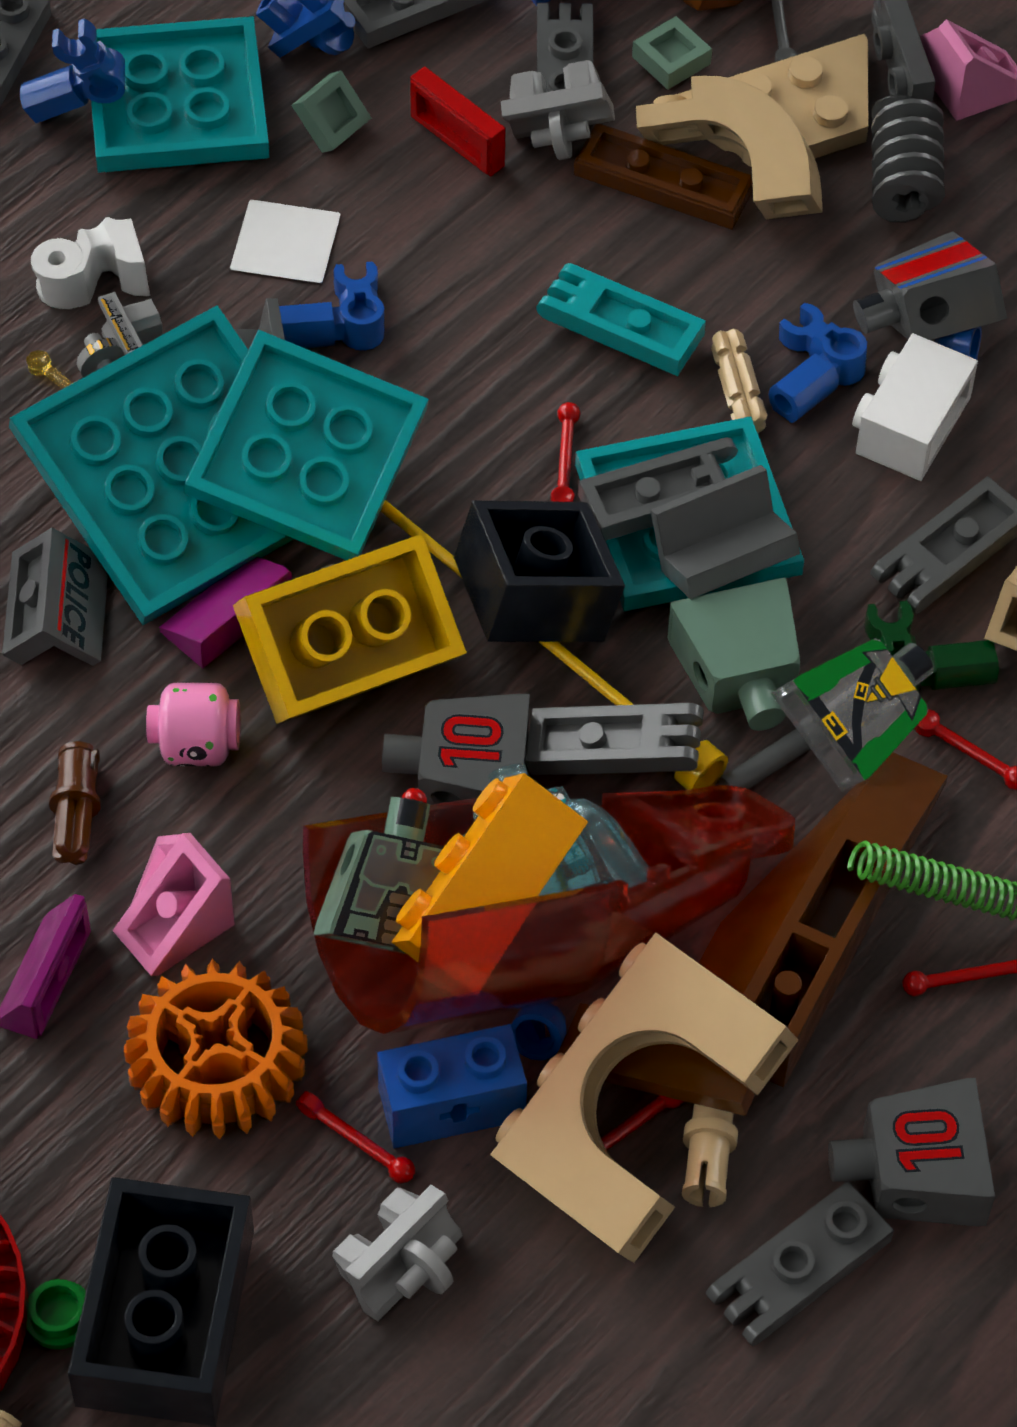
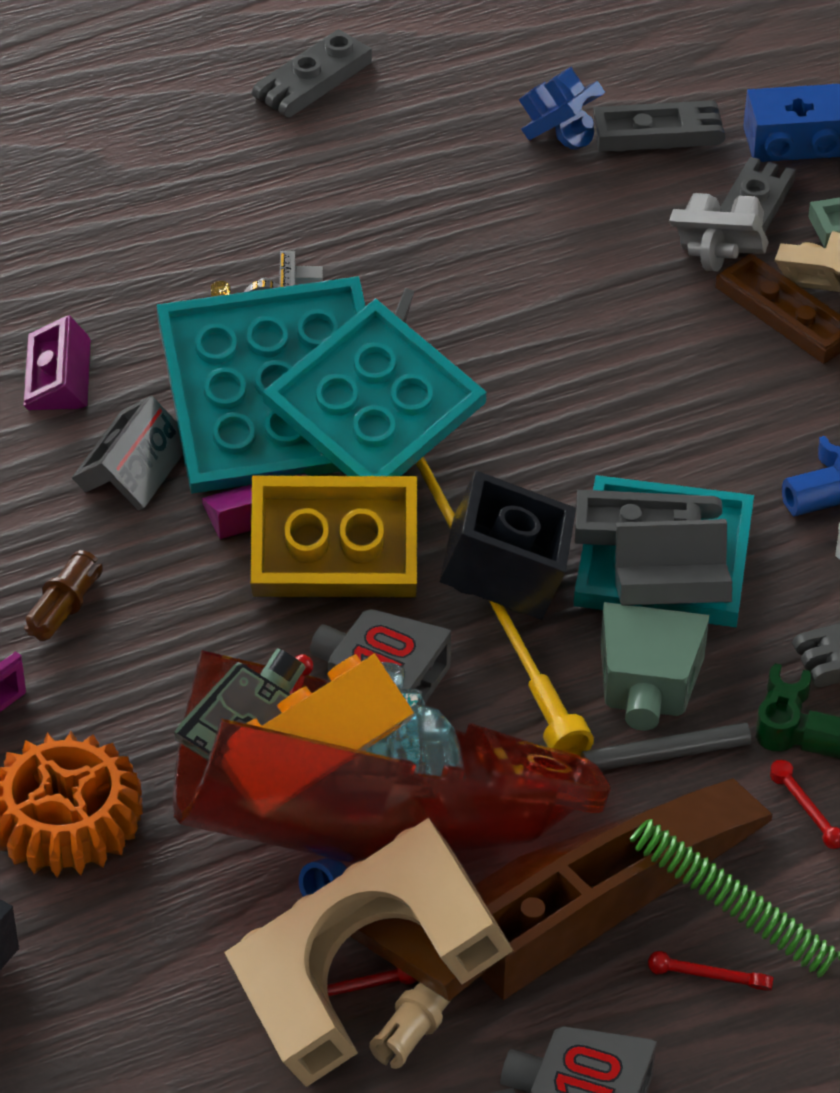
camera: 25 degrees right, 10 degrees down
blue bar [20,18,125,123] -> none
white leg [31,217,150,309] -> none
teal plate [91,16,270,173] -> none
bright pink slope [112,833,235,976] -> none
bright pink head [146,683,241,766] -> none
white sticker [230,200,340,283] -> none
blue bar [279,262,385,350] -> none
sand green plate [291,71,372,153] -> none
red hinge [296,1091,415,1184] -> none
light grey hips [332,1185,463,1321] -> none
blue brick [377,1024,527,1149] -> none
red tile [410,66,506,177] -> none
dark grey hinge [525,703,704,775] -> none
teal hinge [536,263,706,376] -> none
red hinge [550,402,581,502] -> none
tan axle [711,328,767,433] -> none
torso [771,638,934,791] -> none

